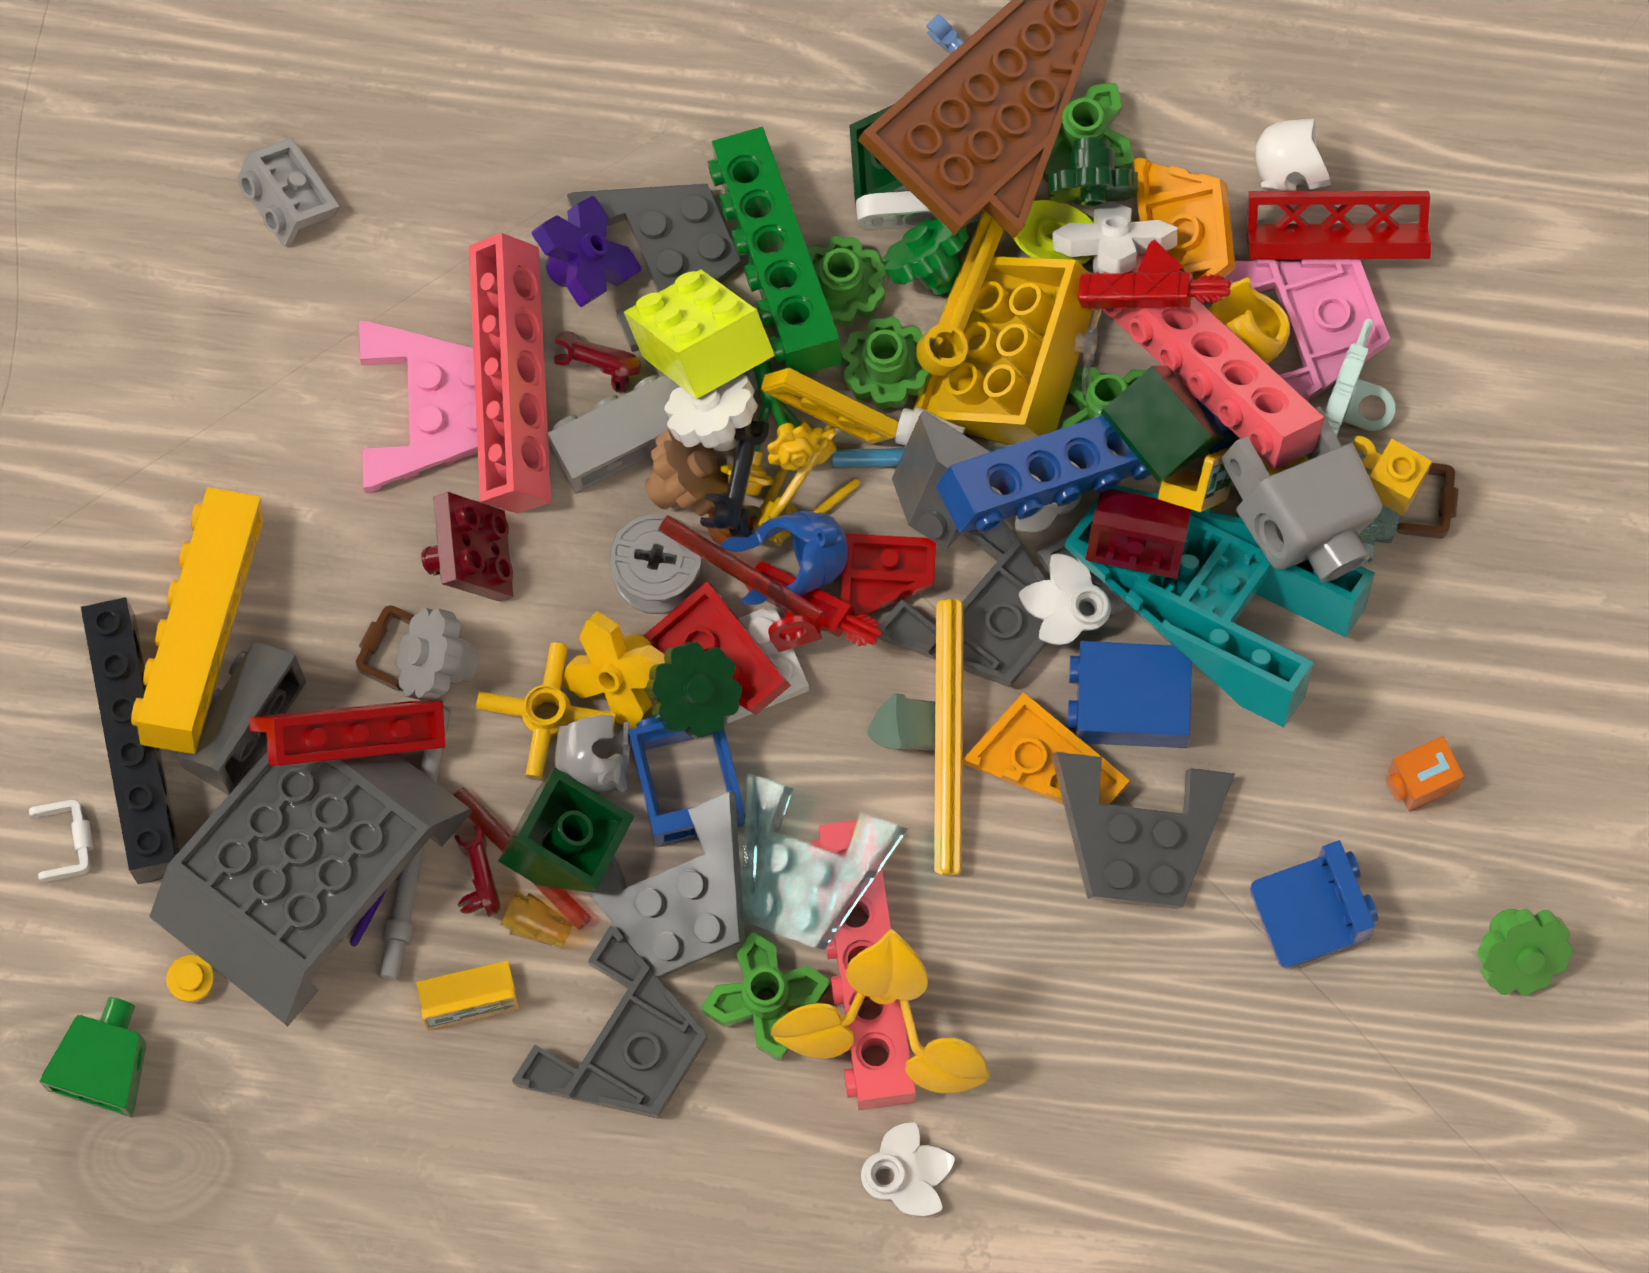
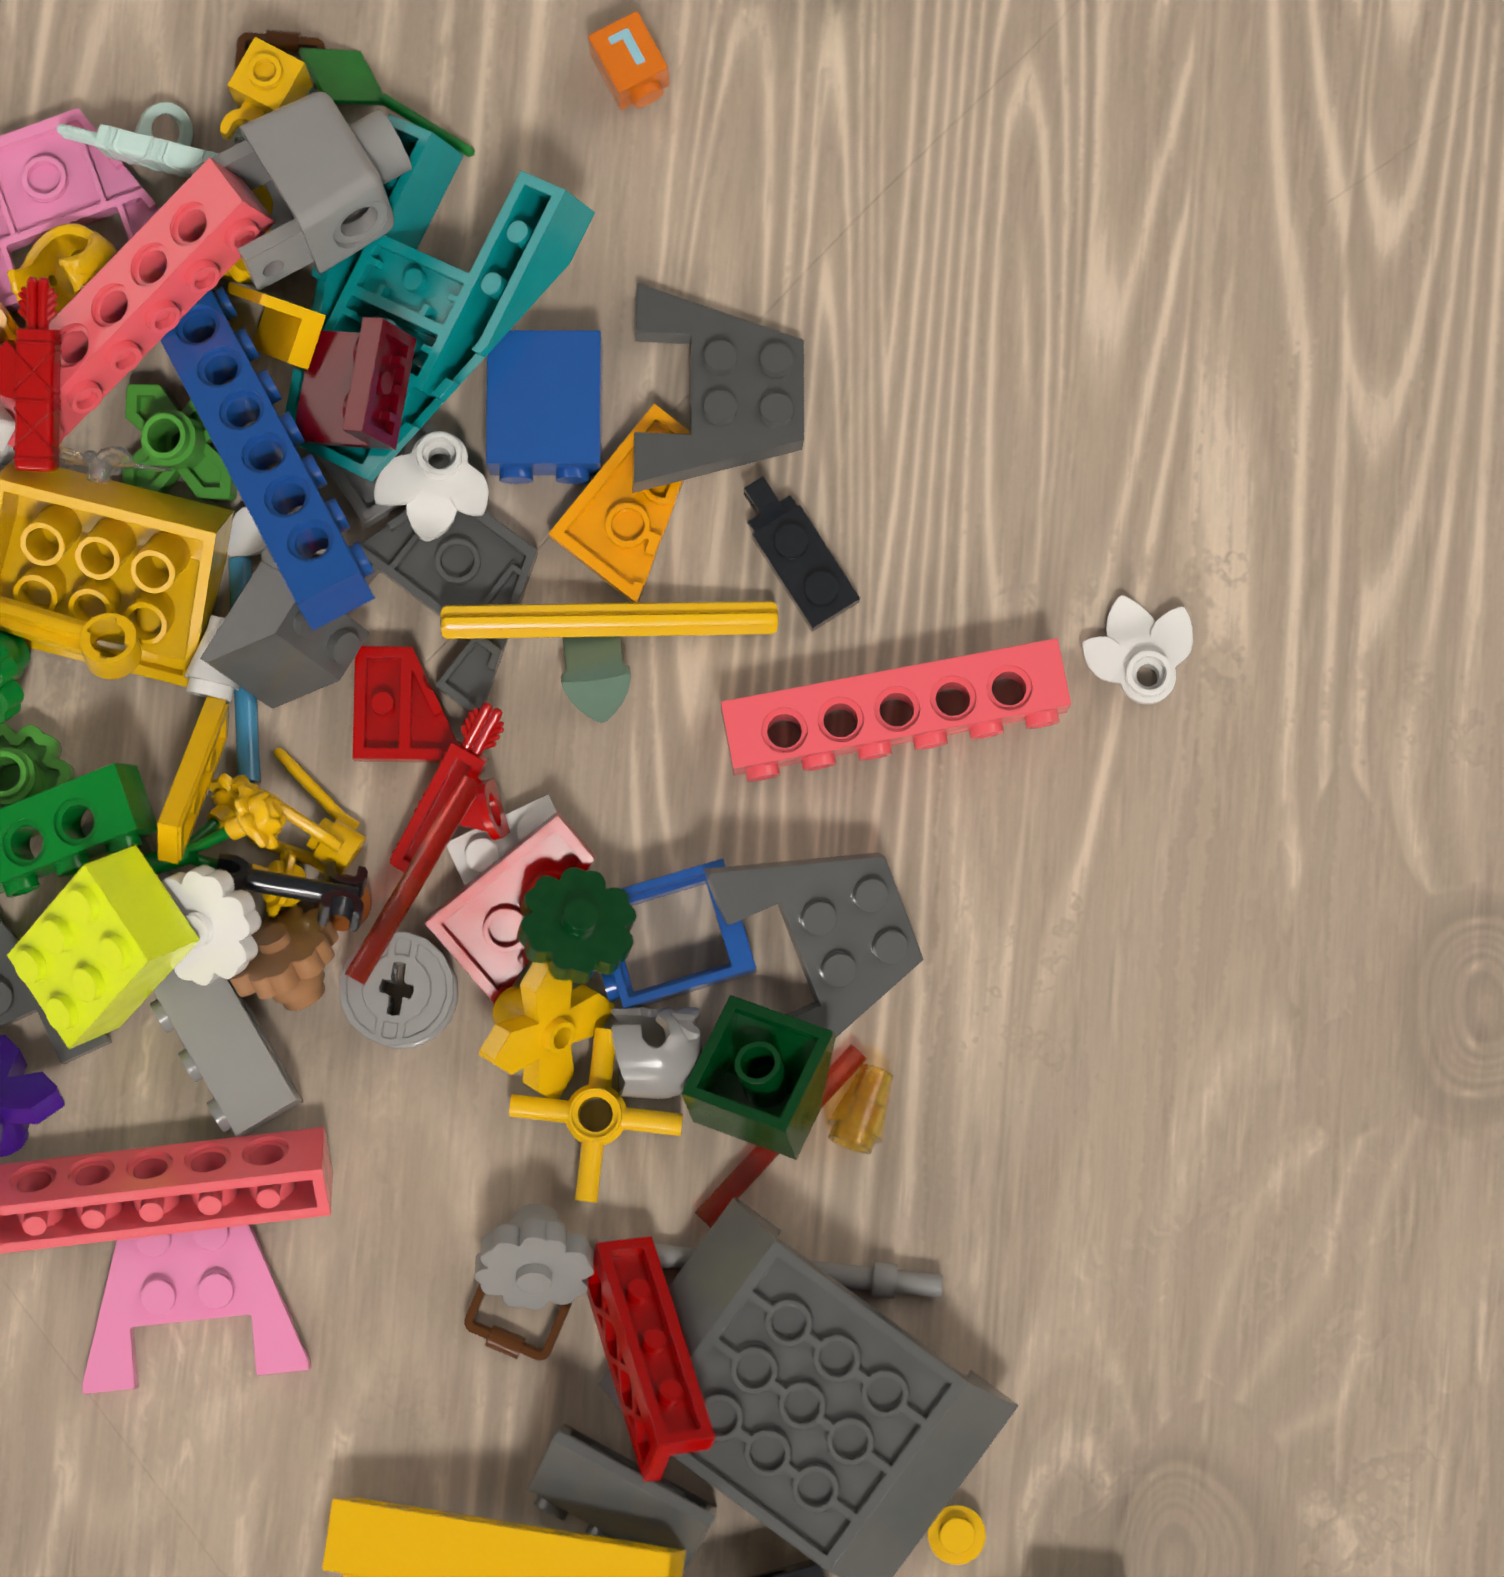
camera: 95 degrees left, 10 degrees up
yellow panel [416,960,520,1031] -> none
dark red plate [421,491,514,602] -> none
dark red piece [454,825,501,918] -> none
dark grey wing [512,925,708,1119] -> none
dark red piece [554,331,641,393] -> none
bright green plant [702,932,830,1061] -> none
blue hair [720,511,849,605] -> none
clear light blue wing [741,773,908,950] -> none
yellow plant [770,929,991,1093] -> none
bright green plant [841,317,933,409] -> none
dark green slope [1101,366,1226,483] -> none
blue bracket [1250,840,1378,969] -> none
none -> green piece [298,48,475,157]
none -> black hinge [744,476,860,632]

